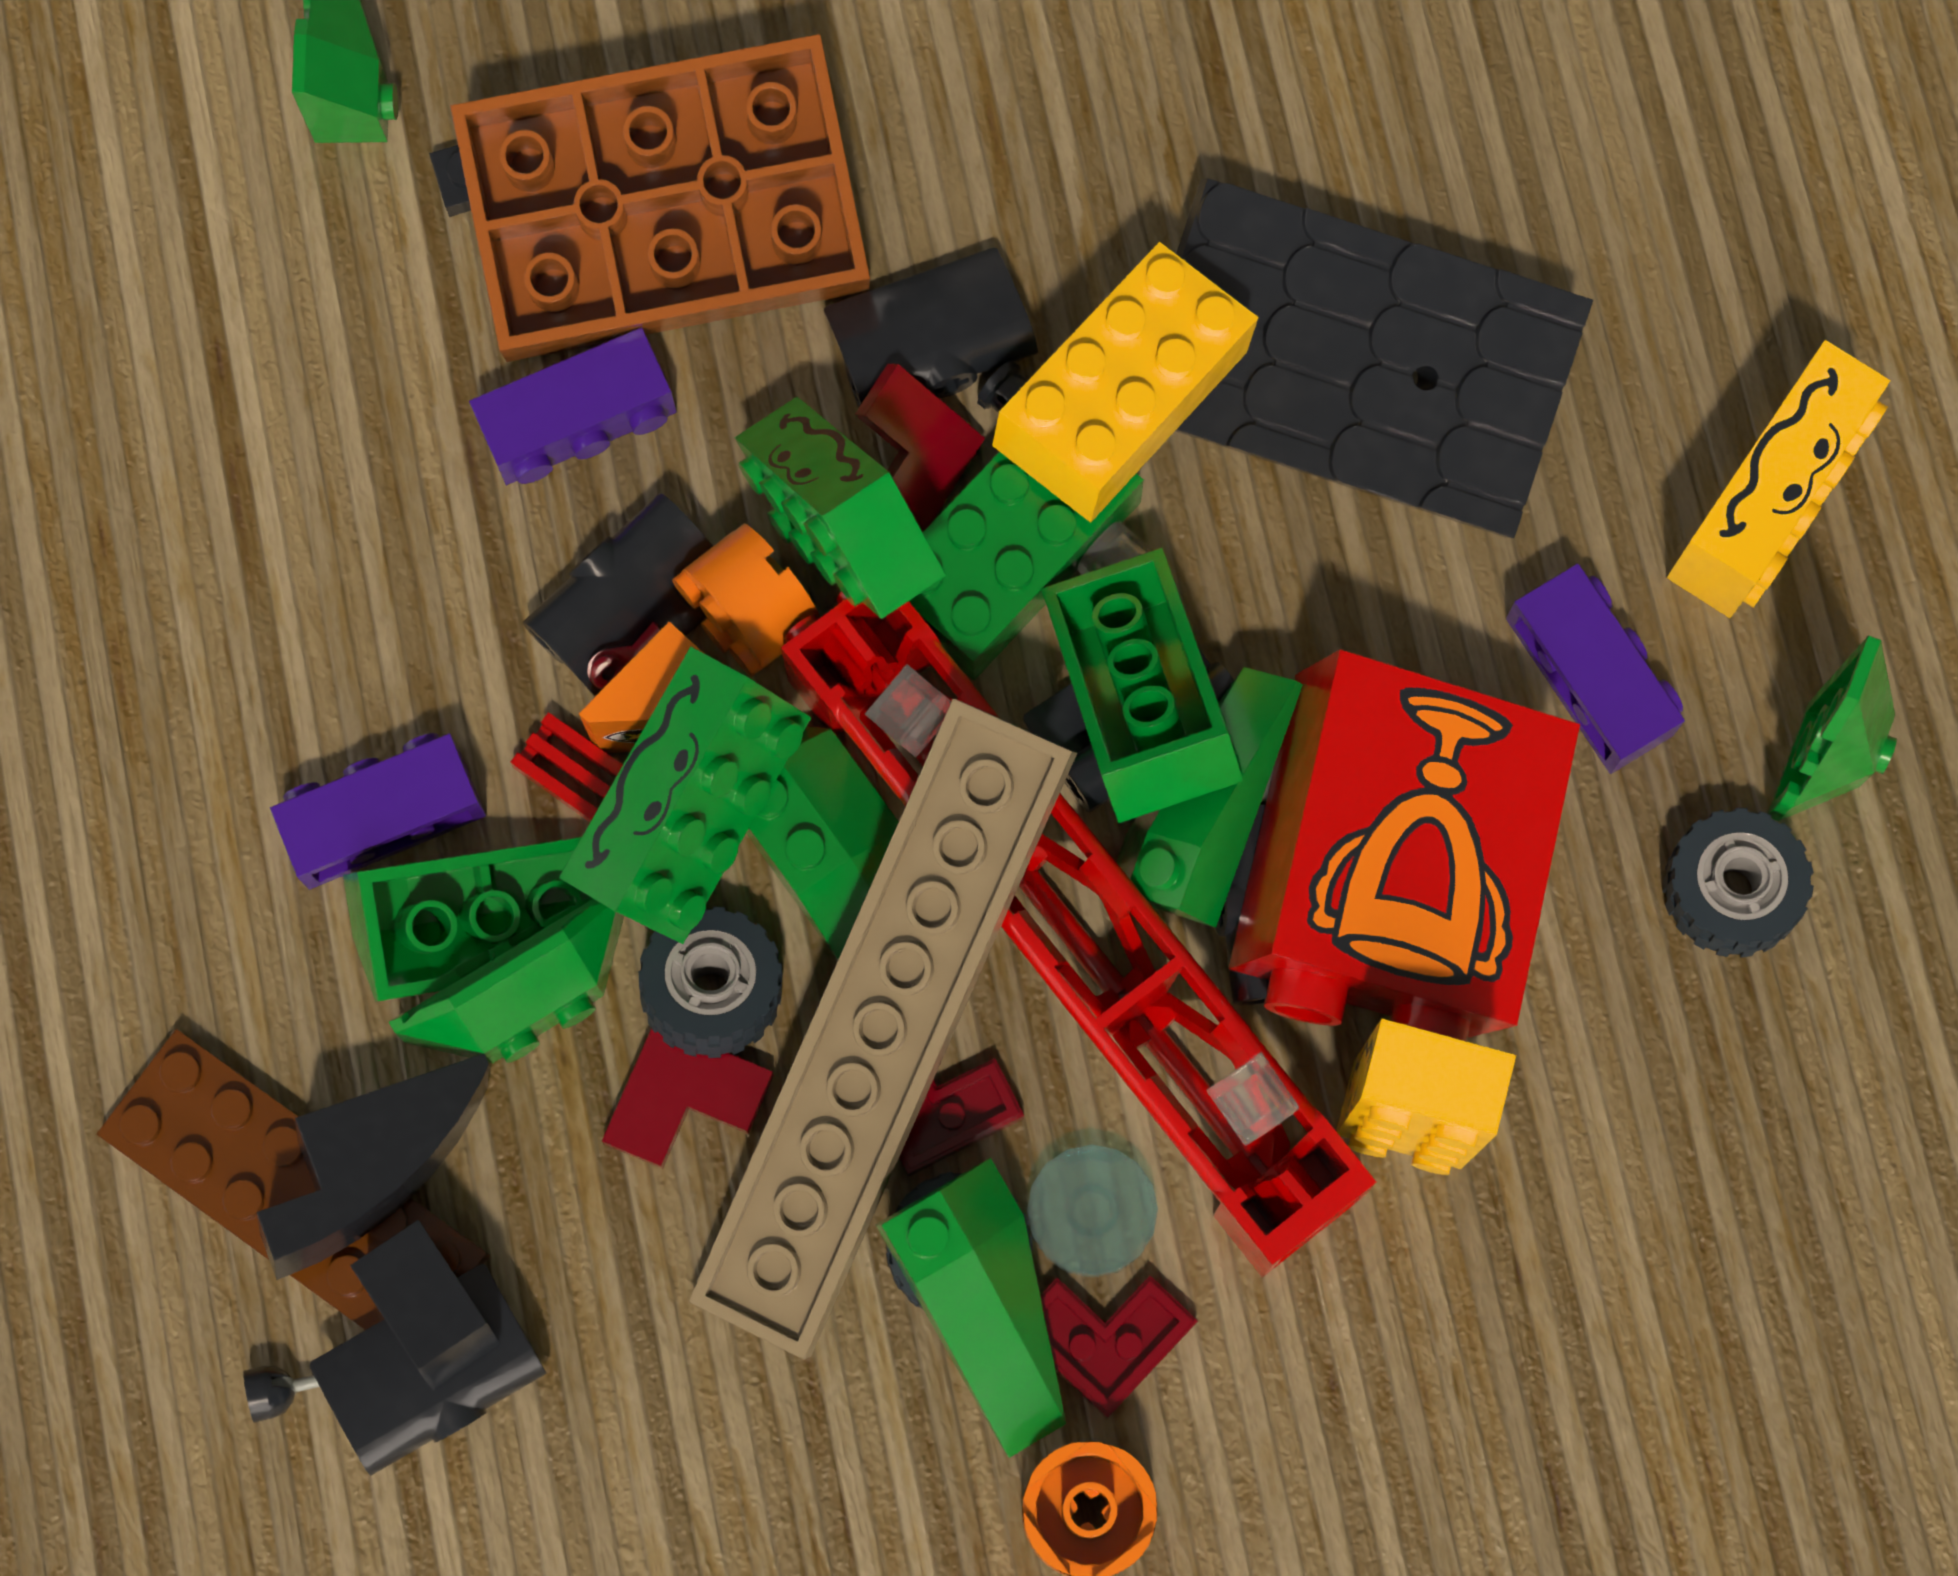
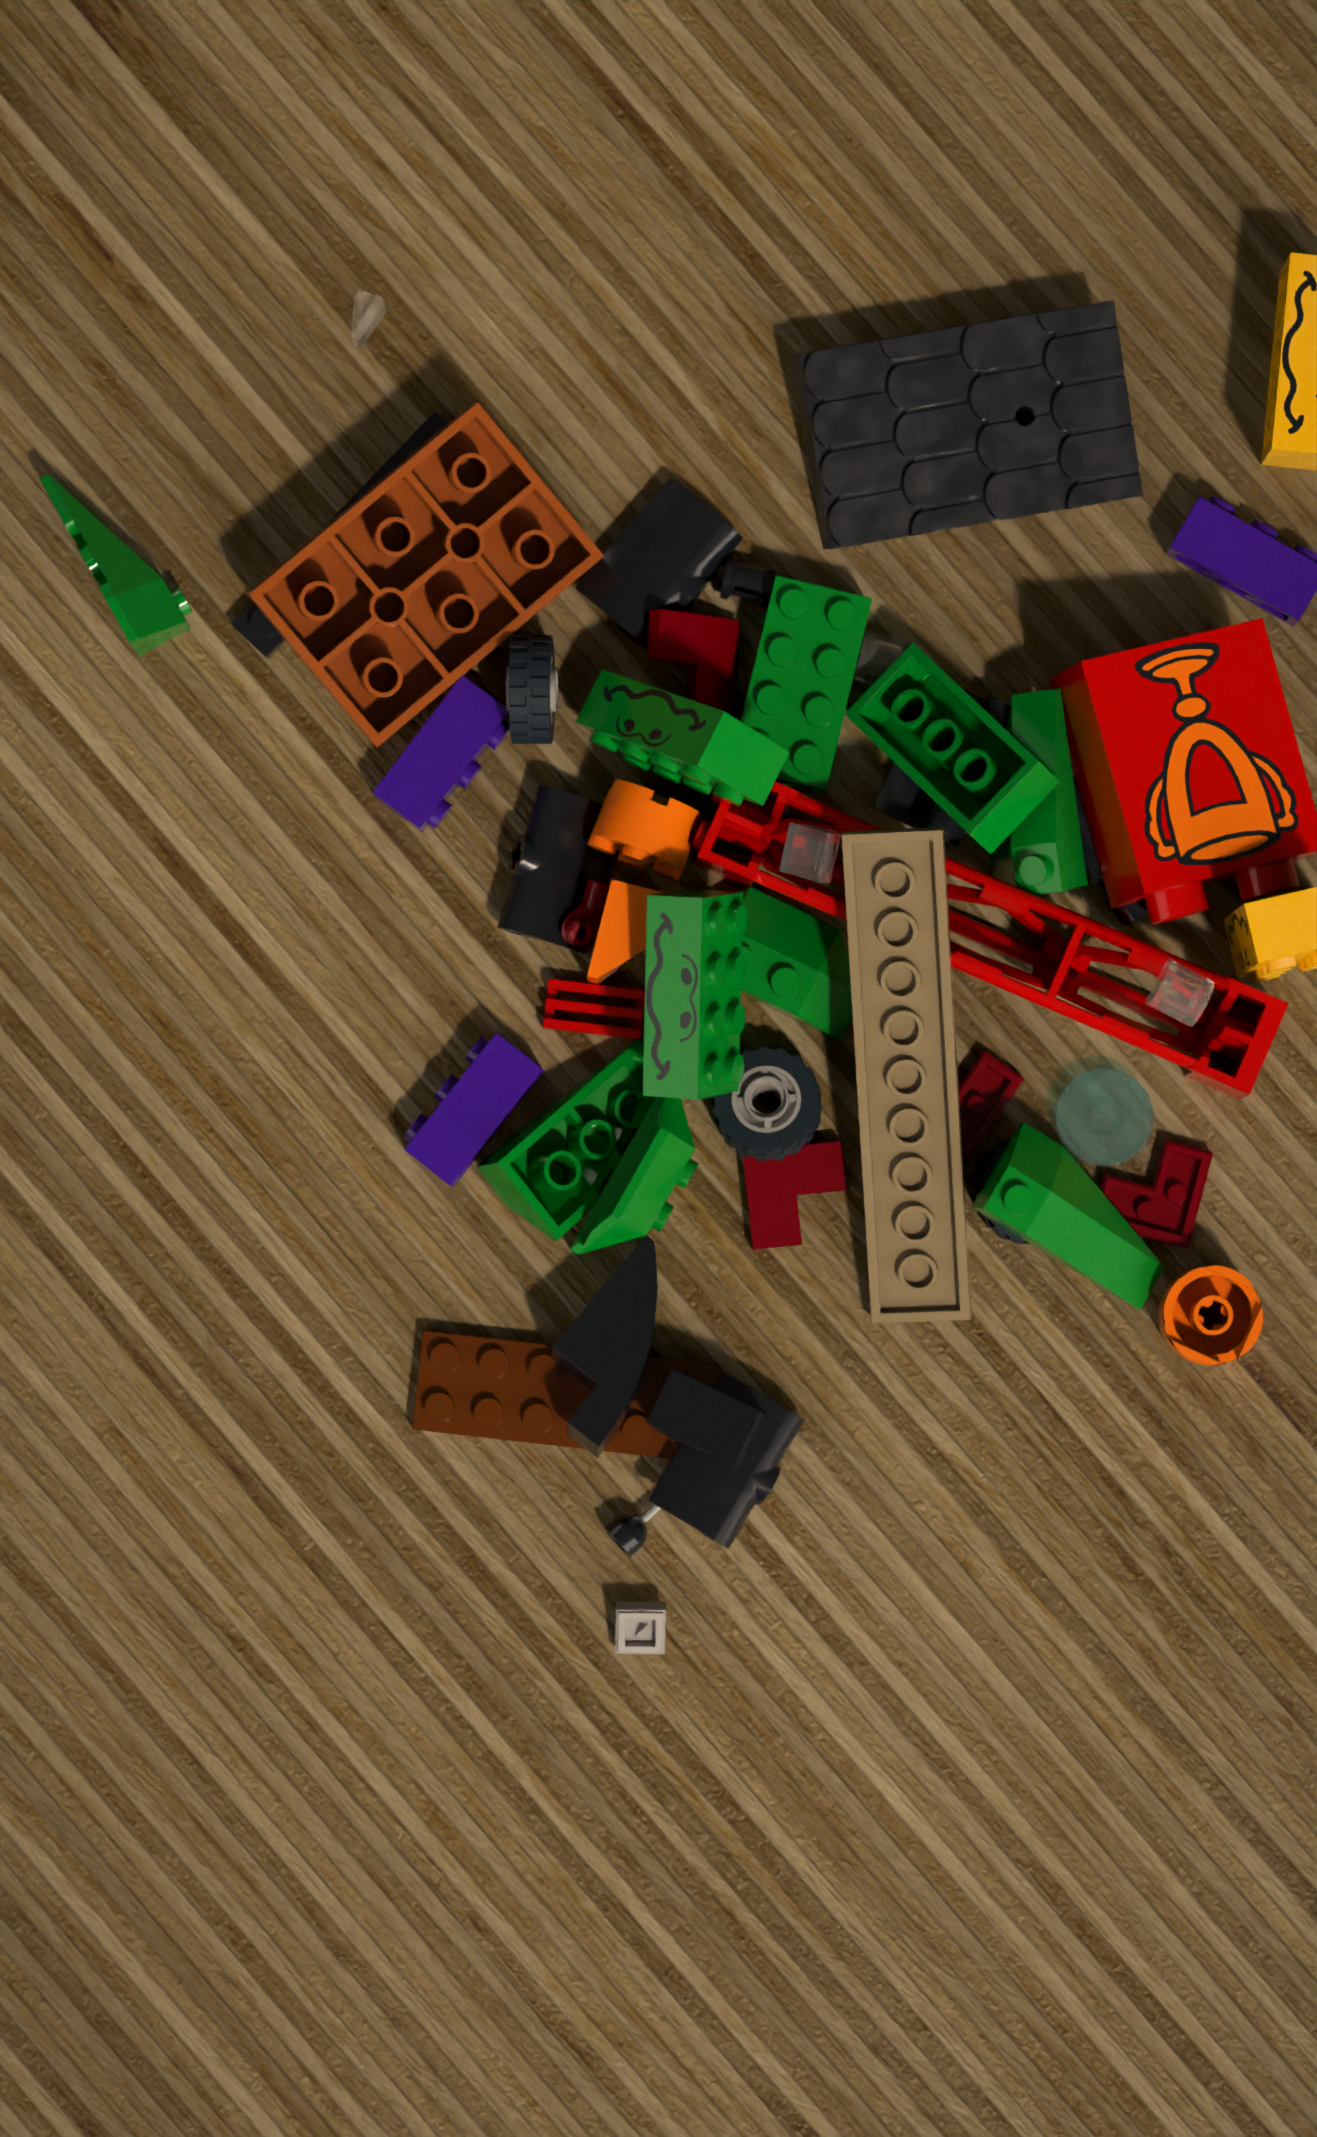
camera: 30 degrees left, 10 degrees up
yellow brick [992,242,1259,523] -> none
none -> black wheel [506,635,558,744]
none -> light grey tile [615,1601,666,1654]

